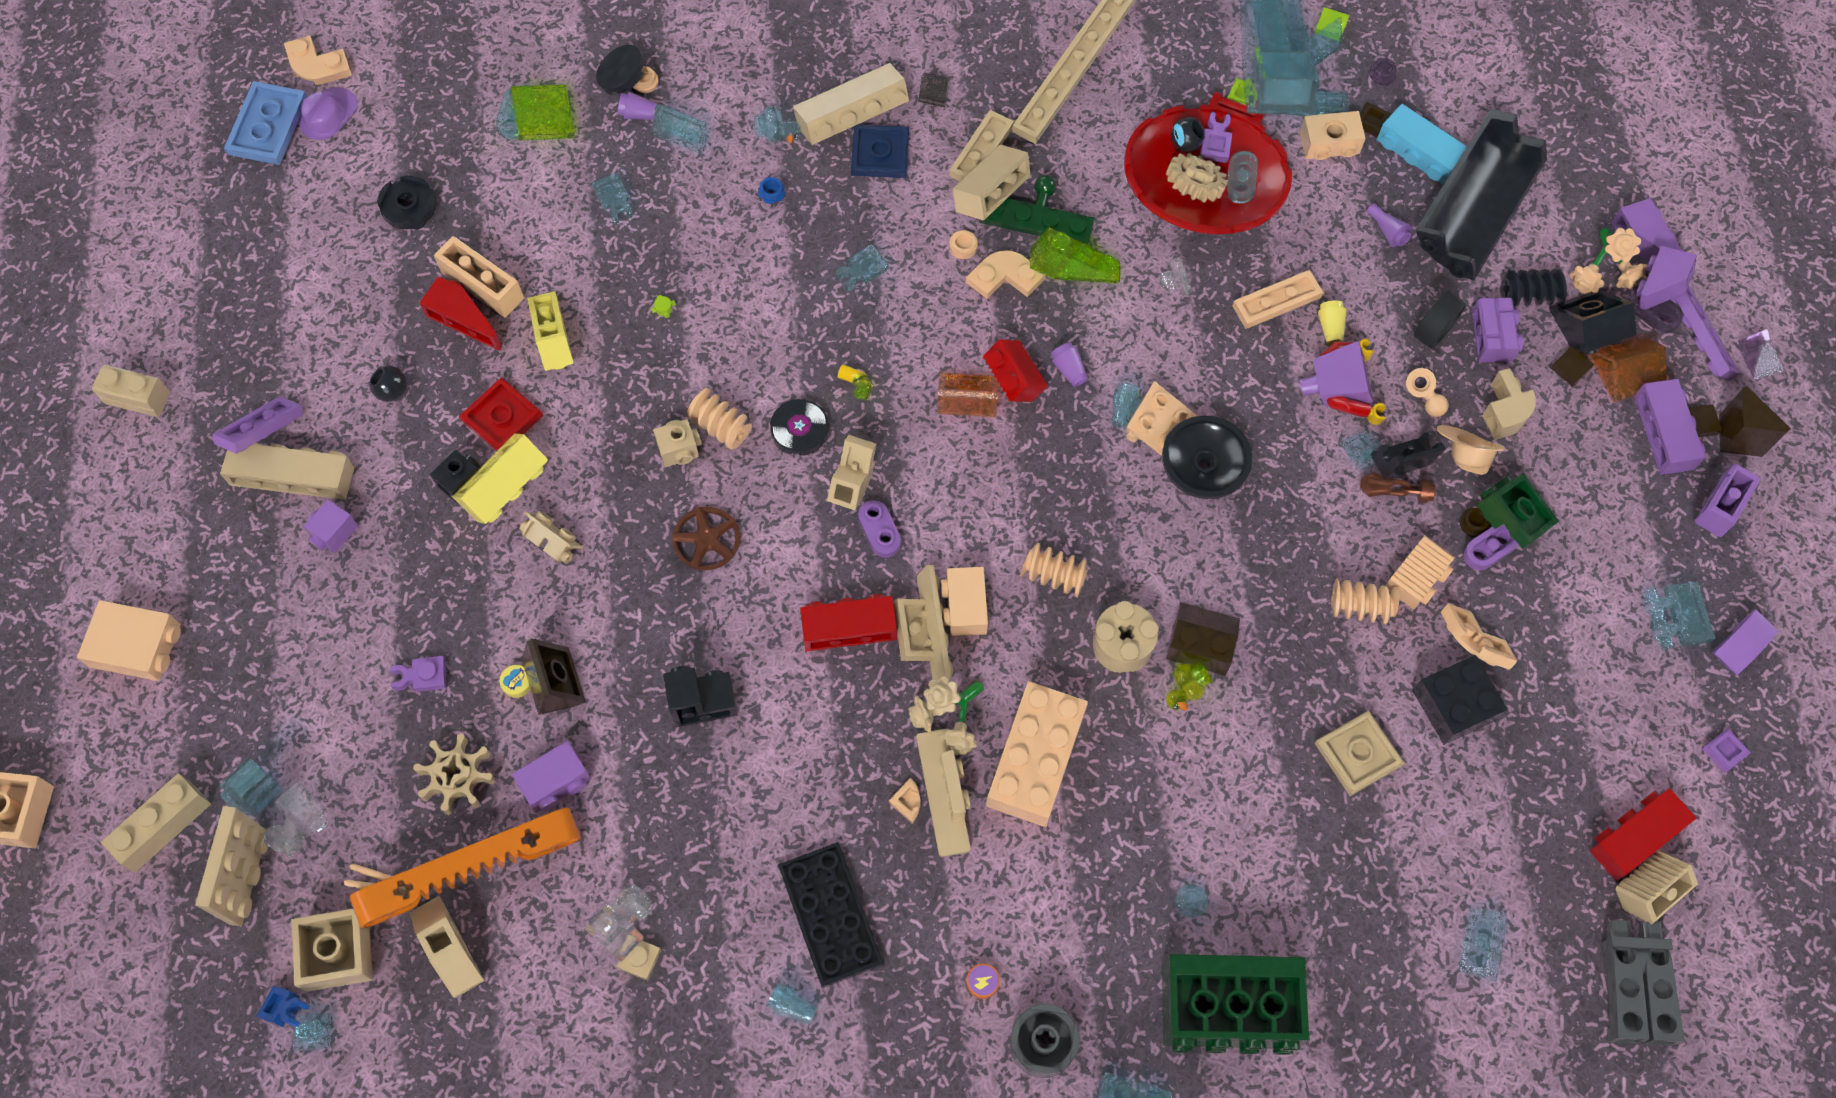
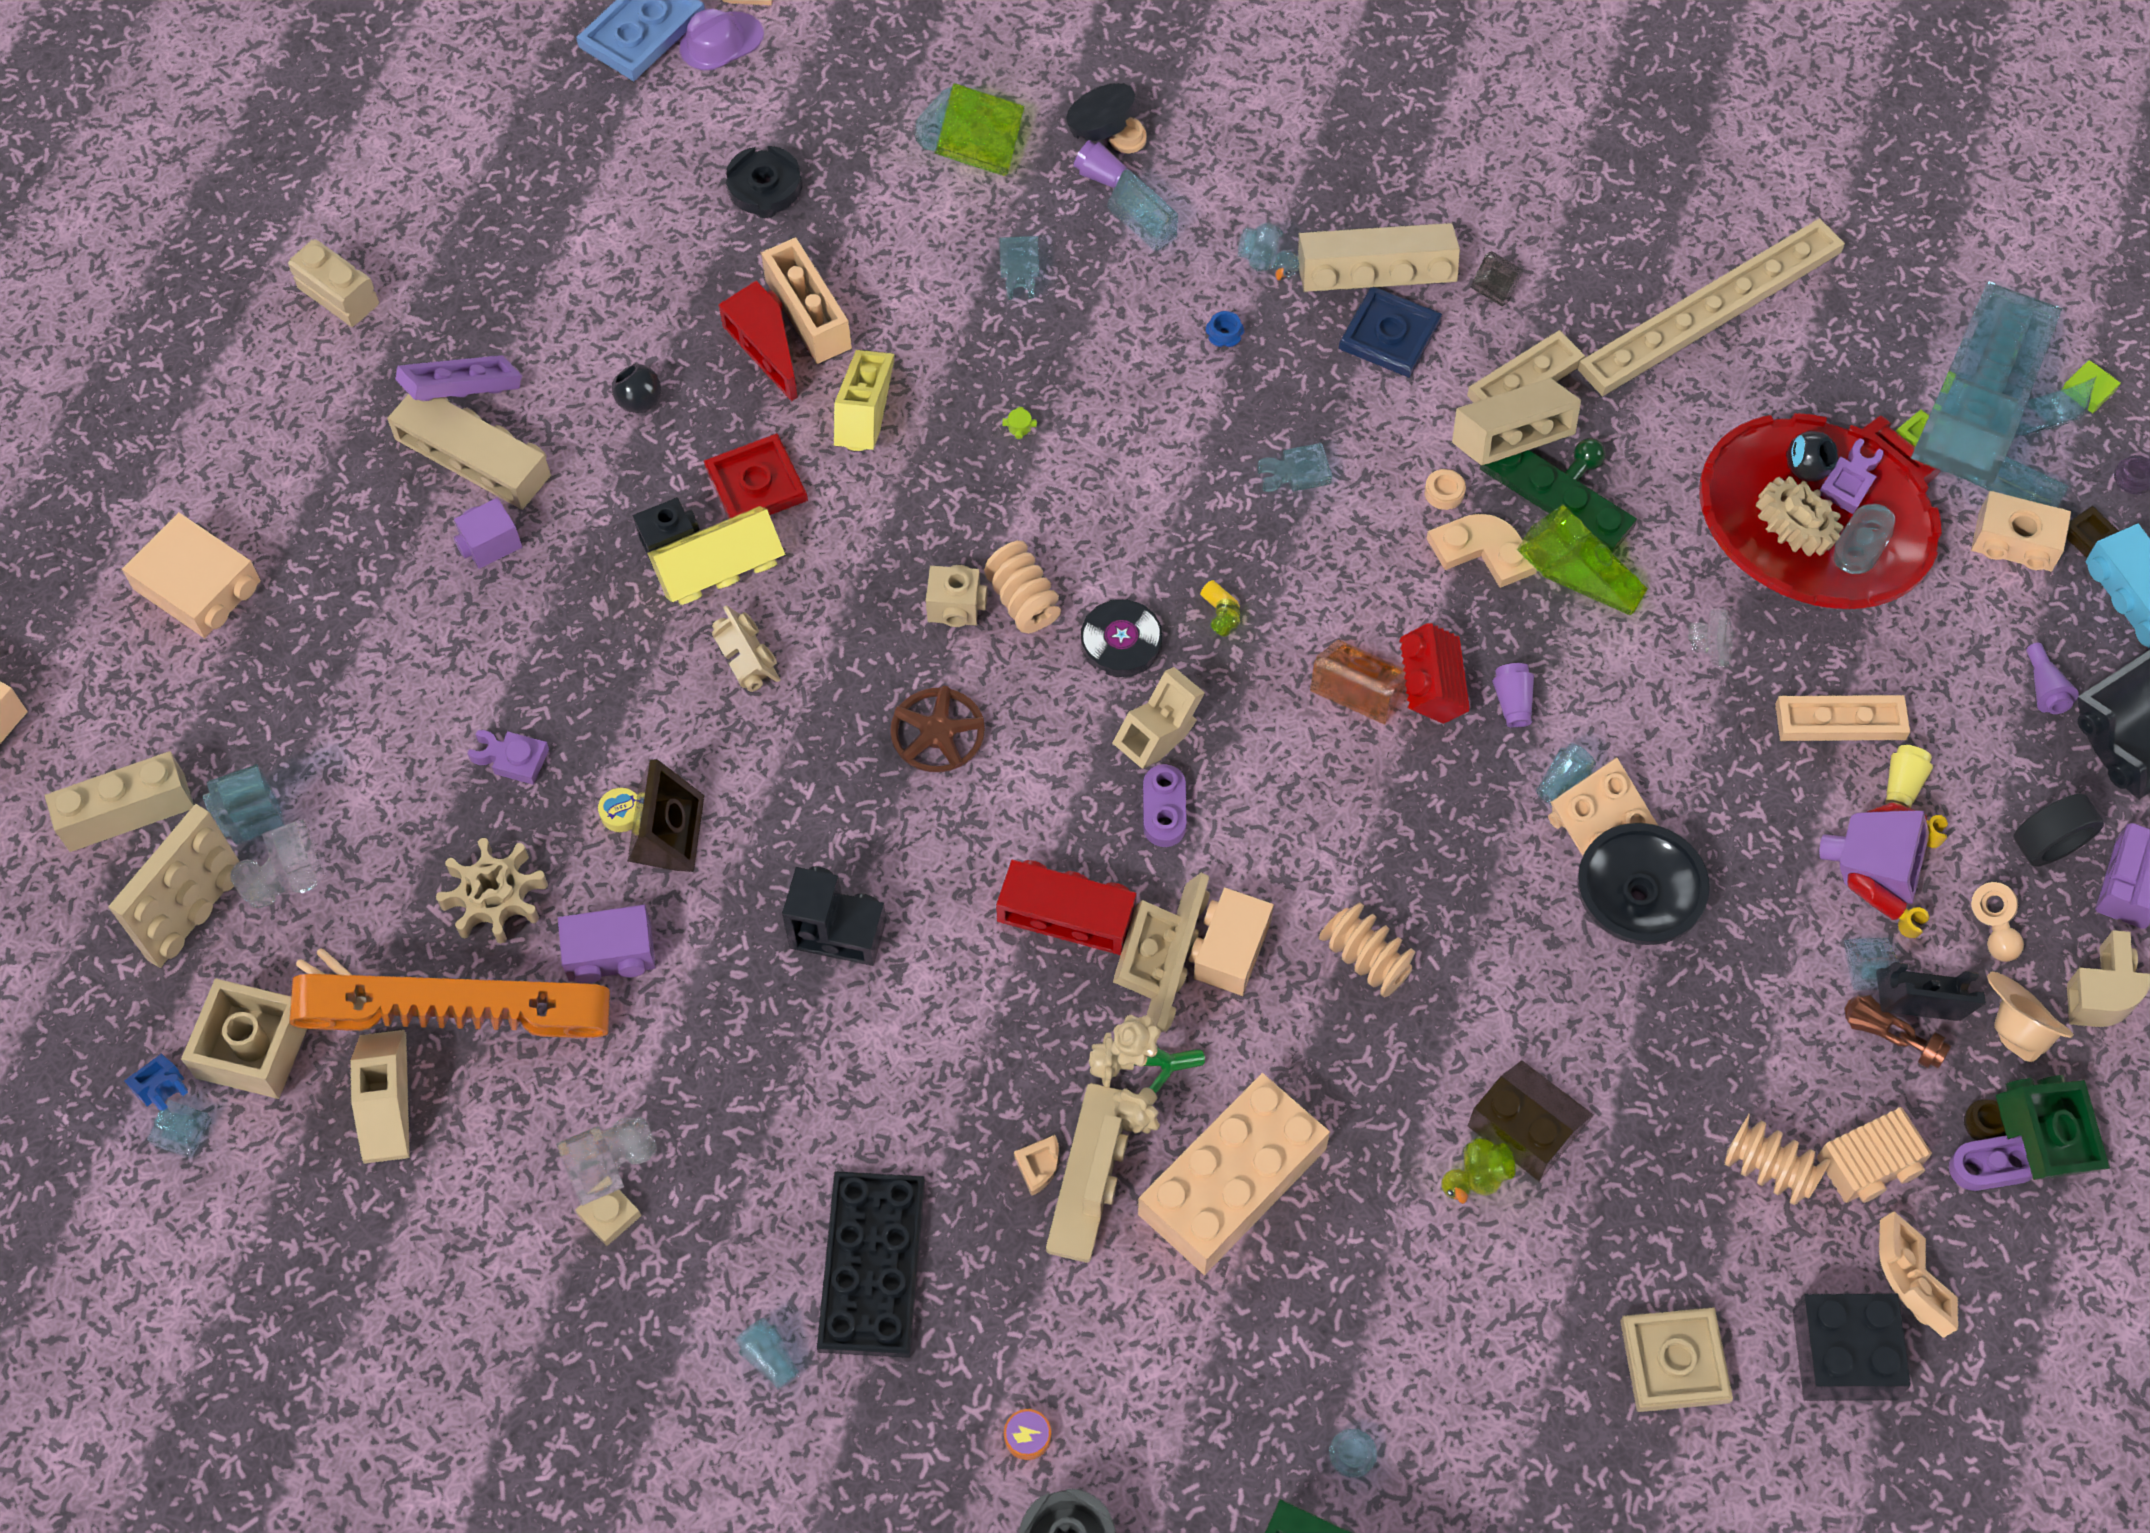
camera: 25 degrees right, 5 degrees down
tan brick [1093,601,1159,673] -> none

